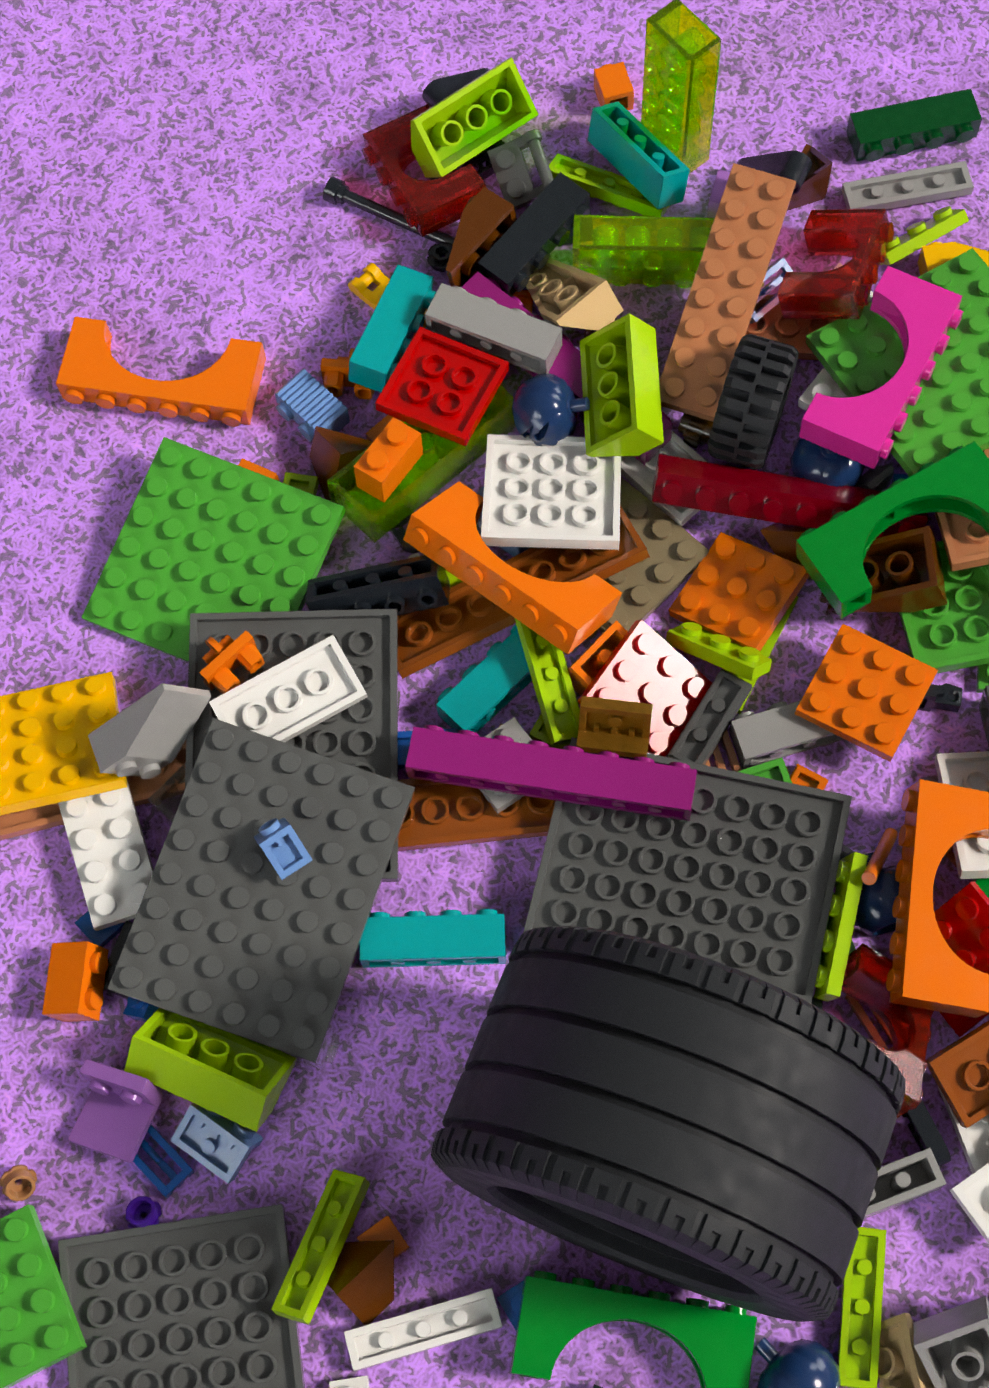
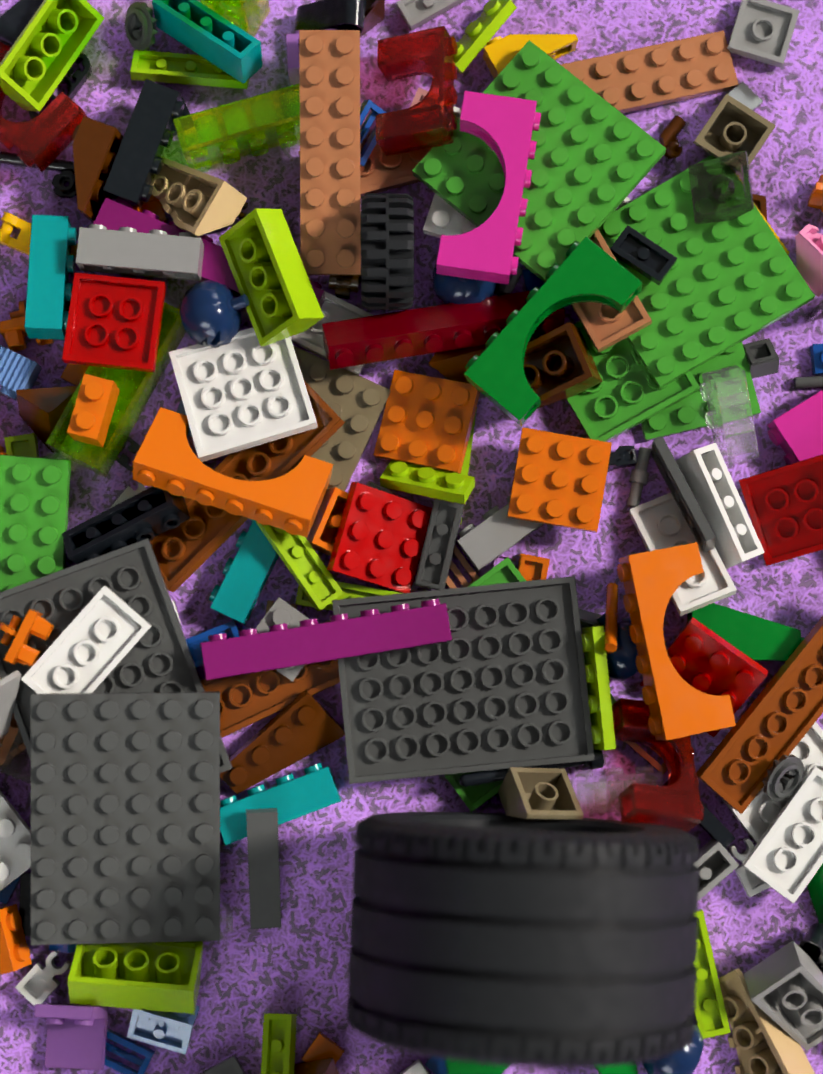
camera: 30 degrees left, 15 degrees up
medium blue bracket [254,818,313,880] -> none
dark grey plate [487,129,553,210] -> none
pearl gold bracket [576,696,653,758] -> none
none -> white plate [15,951,71,1006]
none -> dark grey gear [125,2,158,51]
none -> reddish brown wing [220,690,345,794]
none -> dark grey tile [246,808,281,929]
none -> light grey bar [627,447,651,507]
none -> white plate [729,838,770,897]

